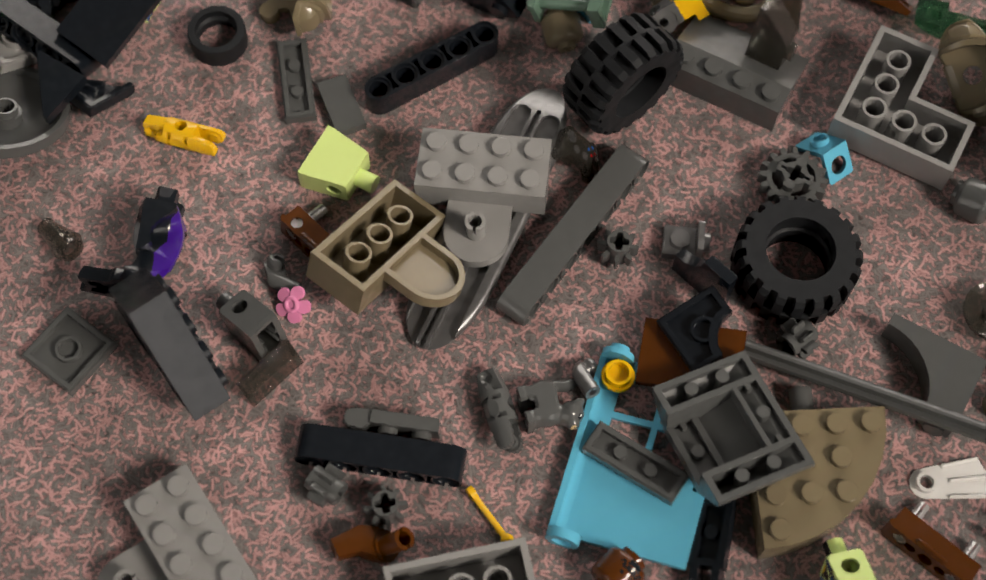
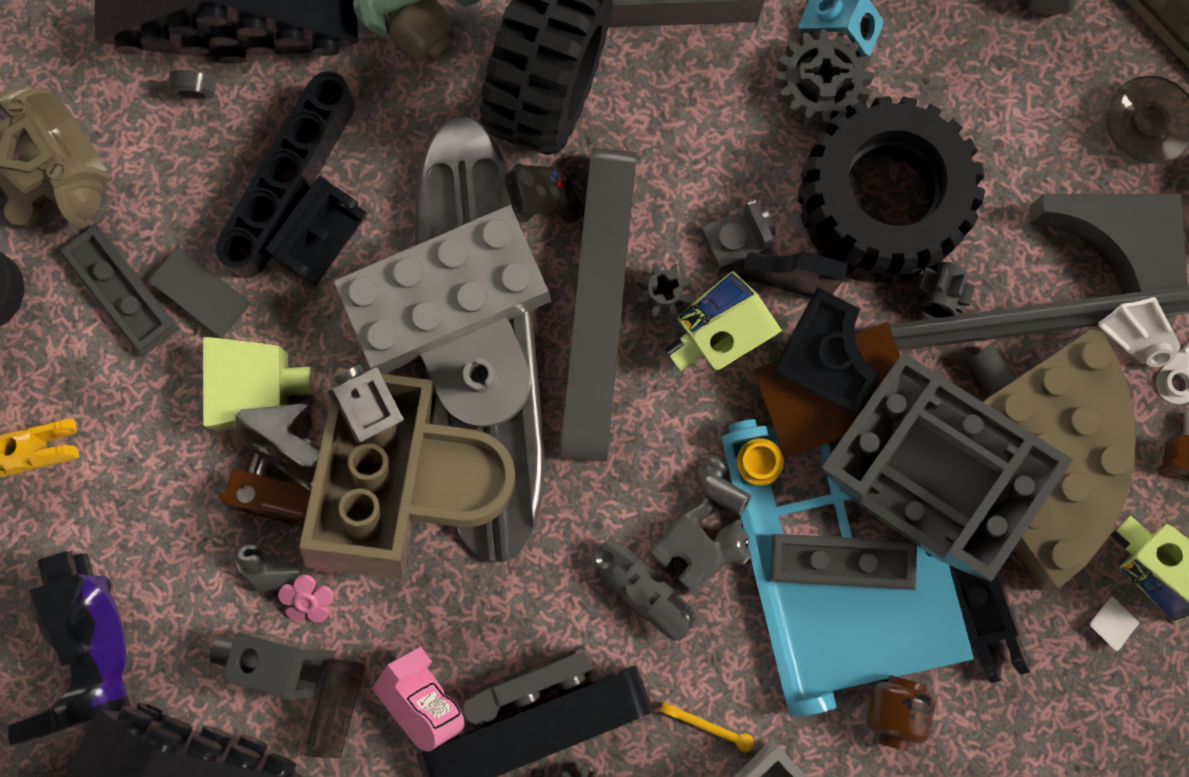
camera: 30 degrees left, 15 degrees up
none -> clear smoke slope [235,404,320,491]
none -> black hinge [265,175,368,287]
none -> flat silver bracket [327,364,404,443]
none -> bright pink leg [372,647,464,752]
none -> yellowish green torso [665,271,782,371]
none -> white piece [1098,297,1180,367]

